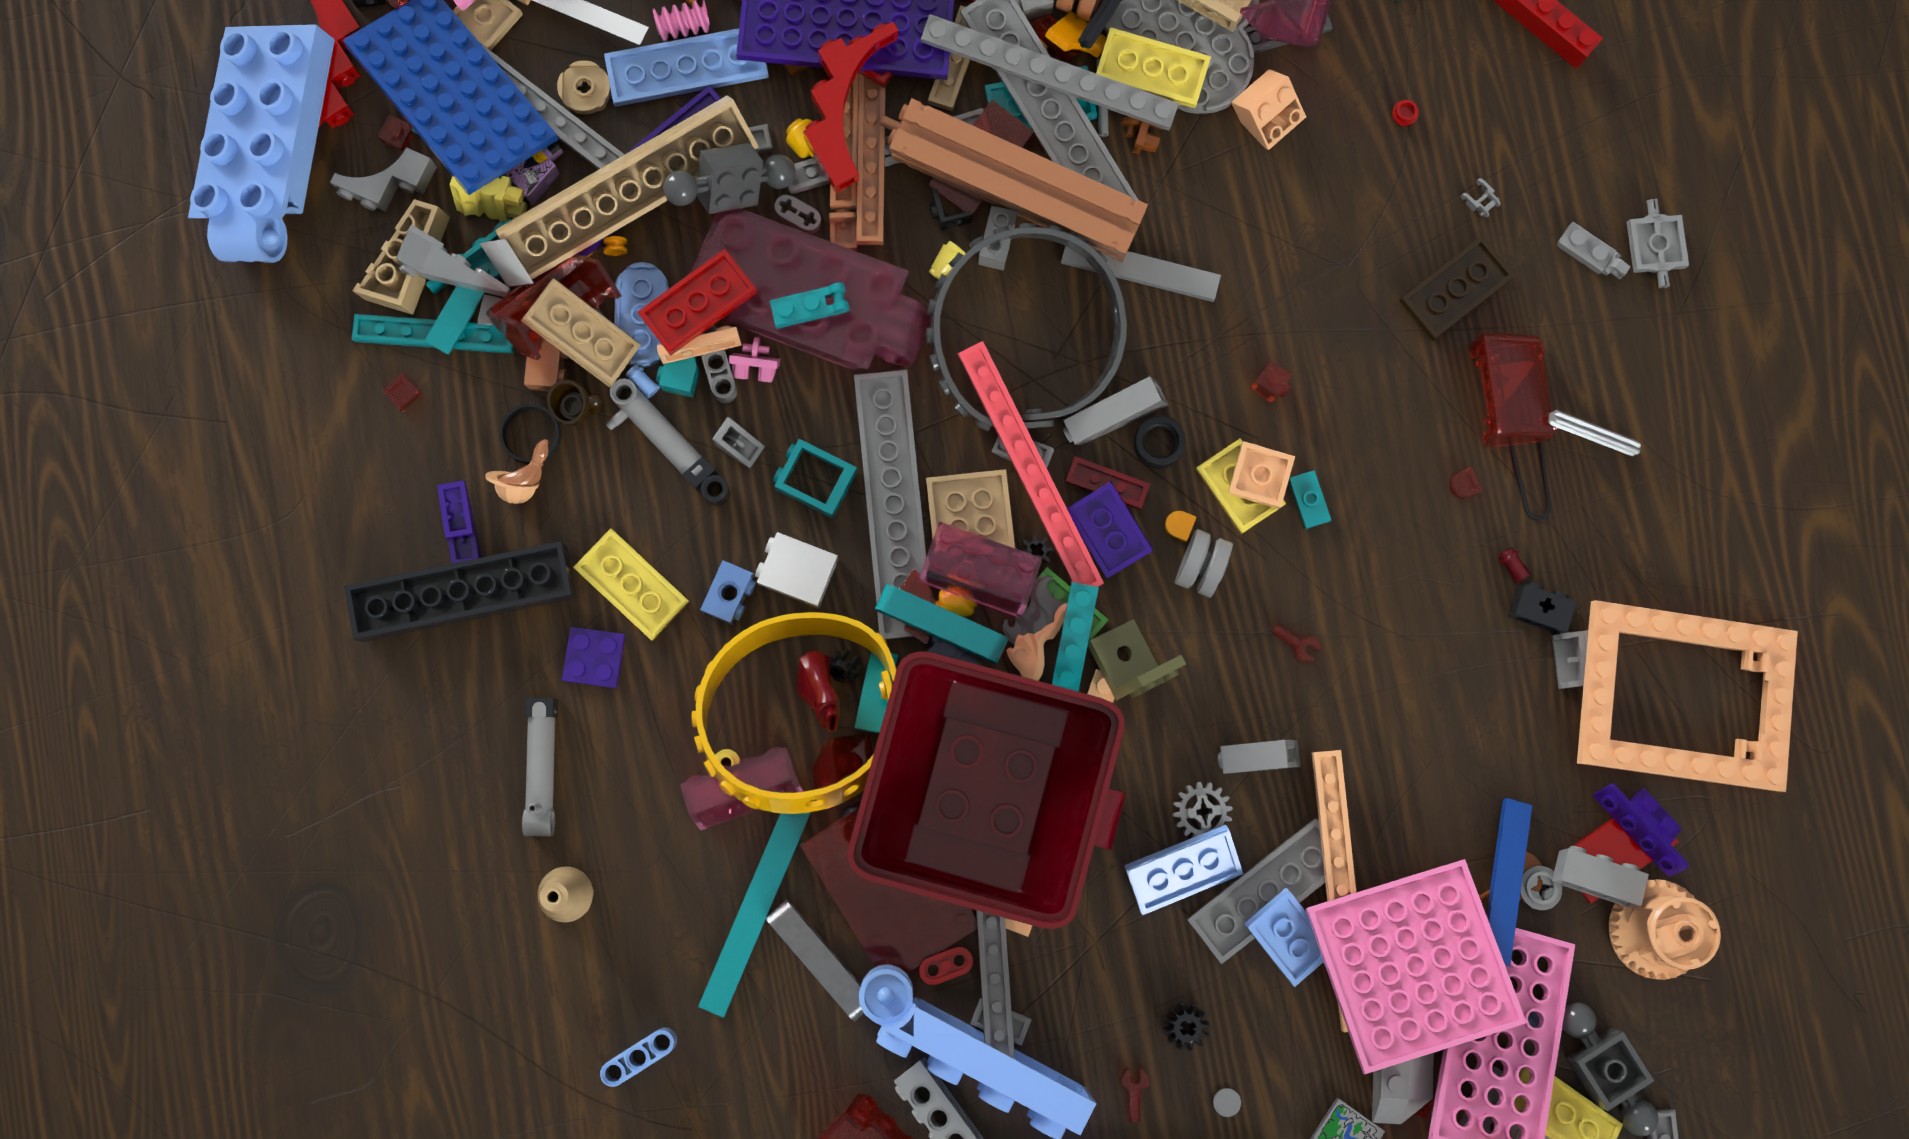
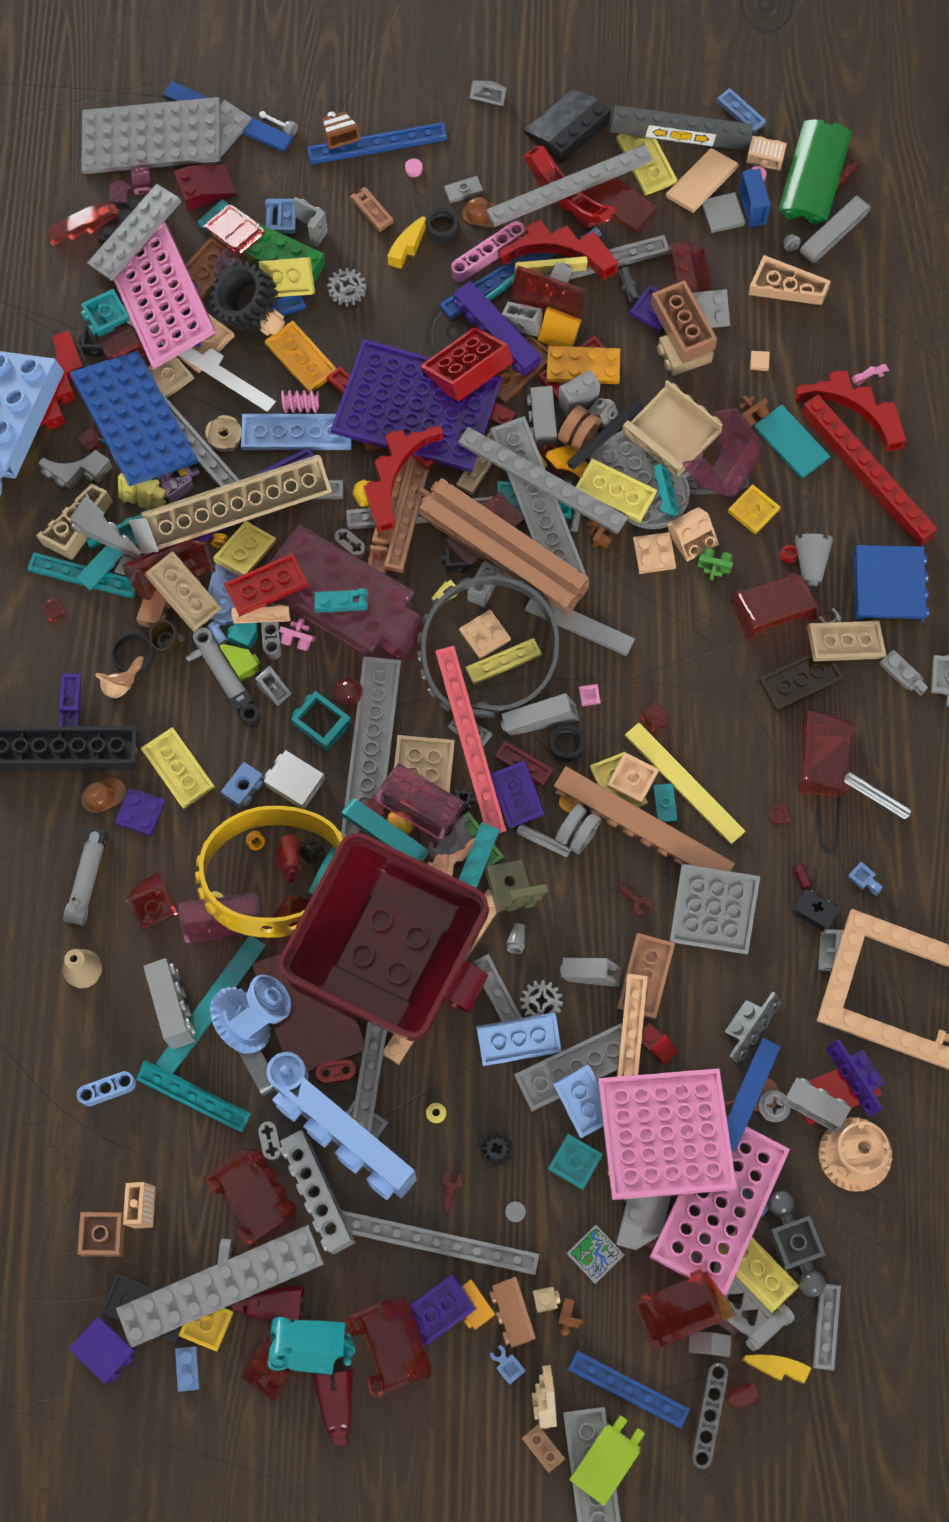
camera: 20 degrees right, 10 degrees down
dark grey brick [663,143,796,214] -> none
none -> dark orange piece [81,777,126,813]
none -> clear red slope [126,873,178,930]
none -> teal tile [136,1060,252,1133]
none -> light grey brick [143,958,197,1050]
none -> light blue piece [210,974,291,1054]
none -> light yellow plate [214,521,276,576]
none -> lime slope [220,644,260,682]
none -> light orange bush [246,831,265,850]
none -> light grey beam [258,1122,281,1161]
none -> clear red hair [333,678,363,706]
none -> light yellow plate [426,1103,446,1123]
none -> light nougat plate [459,610,511,660]
none -> light yellow tile [465,638,542,685]
none -> light grey tile [473,954,522,1022]
none -> light grey cone [506,923,525,954]
none -> light grey axle [517,824,571,857]
none -> teal plate [548,1134,603,1190]
none -> nougat brick [554,766,735,871]
none -> bright pink tile [579,684,601,706]
none -> nougat plate [617,933,675,1020]
none -> light yellow tile [625,723,745,845]
none -> light nougat plate [633,532,676,574]
none -> red slope [641,1023,678,1066]
none -> teal plate [654,464,679,518]
none -> light grey plate [670,864,760,954]
none -> bright green hips [697,548,733,580]
none -> dark grey bracket [725,992,781,1066]
none -> yellow plate [728,484,781,535]
none -> clear red windscreen [730,572,820,641]
none -> light grey cone [795,534,833,586]
none -> tan plate [807,621,886,661]
none -> medium blue plate [847,862,883,896]
none -> blue panel [854,545,929,623]

